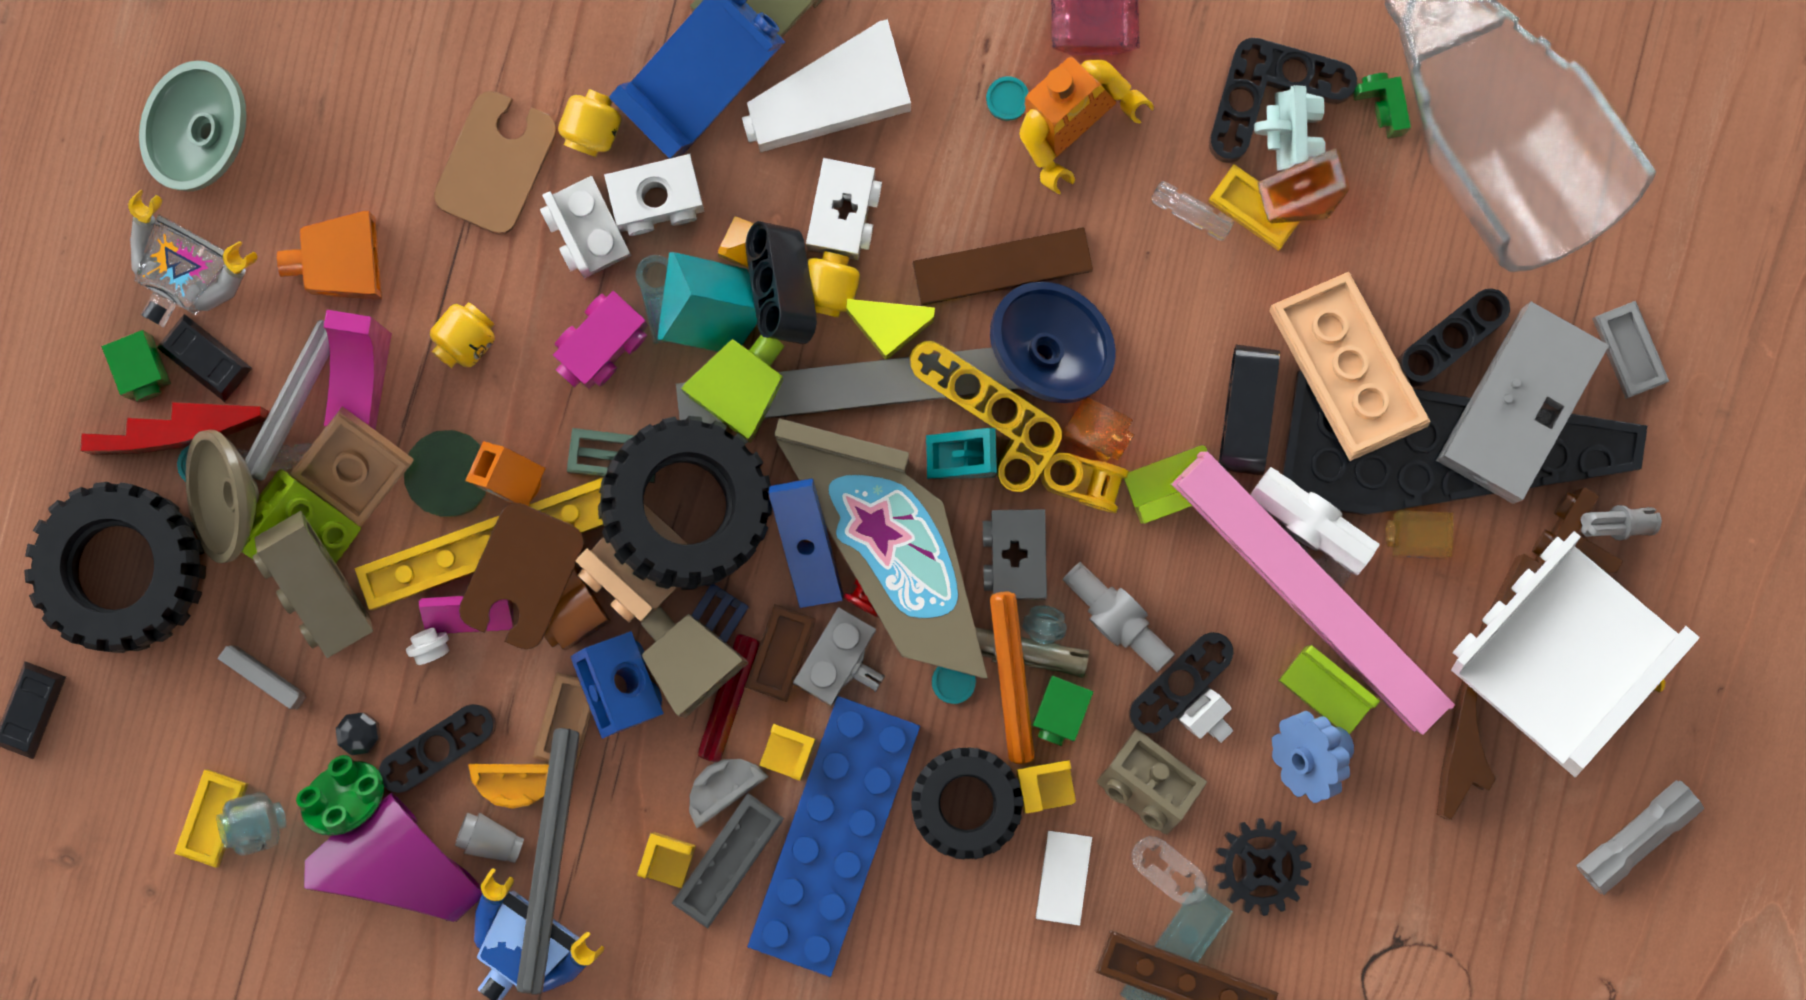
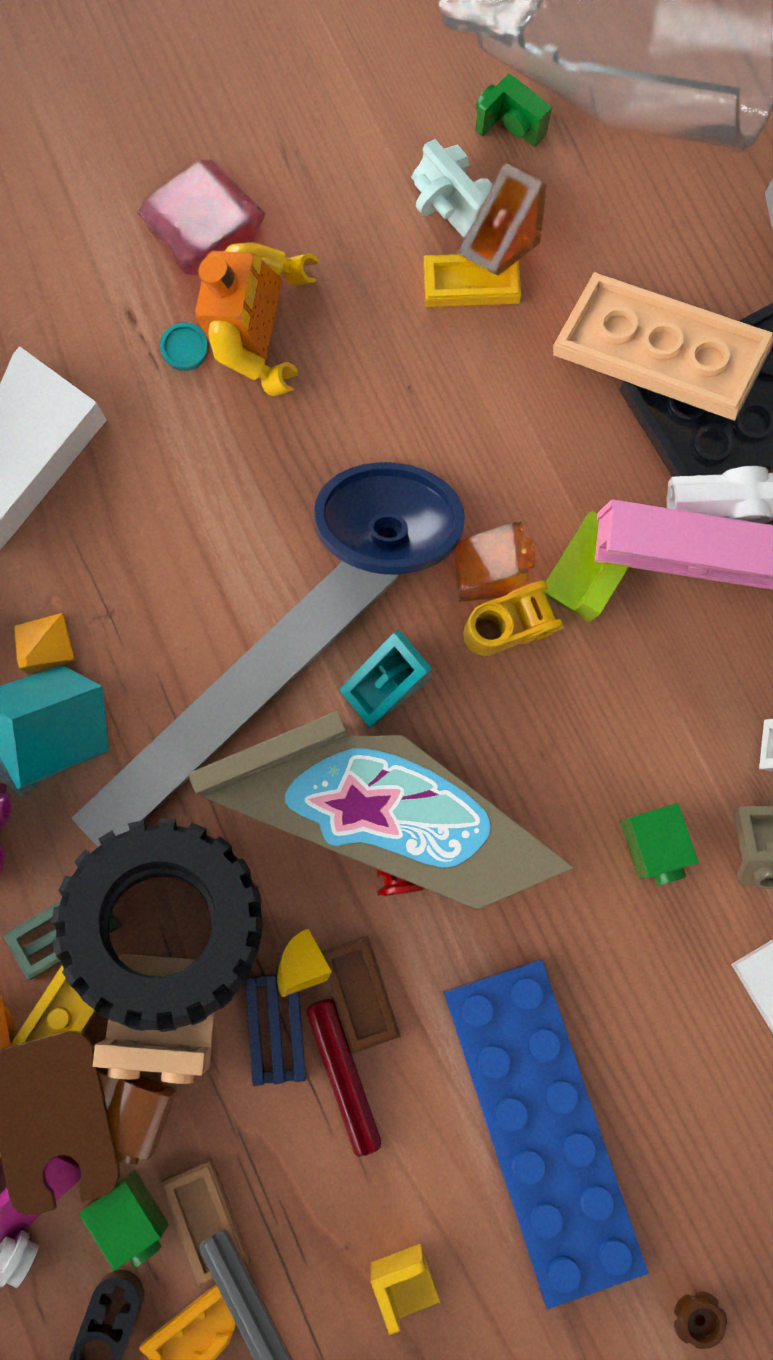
camera: 40 degrees left, 5 degrees down
blue brick [570,631,664,739] -> none
dark tan torso [641,607,748,718] -> none
dark grey plate [672,793,785,929] -> none
lime torso [681,335,785,443] -> none
light grey tile [689,759,769,828] -> none
black beam [745,221,817,345] -> none
yellow panel [759,724,816,781] -> none
blue tile [769,478,844,608] -> none
light grey plate [793,607,885,706] -> none
white brick [806,158,882,260] -> none
yellow head [807,251,860,318] -> none
neon yellow slope [846,299,935,360] -> none
yellow beam [910,341,1062,492] -> none
black tyre [911,747,1023,860] -> none
reddish brown tile [913,227,1093,306] -> none
teal piece [932,666,976,704] -> none
dark tan pin [975,627,1089,678] -> none
dark grey brick [983,509,1047,600] -> none
orange axle [990,591,1035,764] -> none
yellow panel [1016,760,1076,814] -> none
clear light blue plate [1022,605,1067,644] -> none
light grey pin [1063,562,1175,673] -> none
black beam [1129,632,1234,733] -> none
clear axle [1151,181,1234,241] -> none
black beam [1209,38,1357,163] -> none
black beam [1219,344,1280,476] -> none
black beam [1397,288,1510,387] -> none
none -> green brick [79,1170,169,1271]
none -> yellow tile [277,928,332,997]

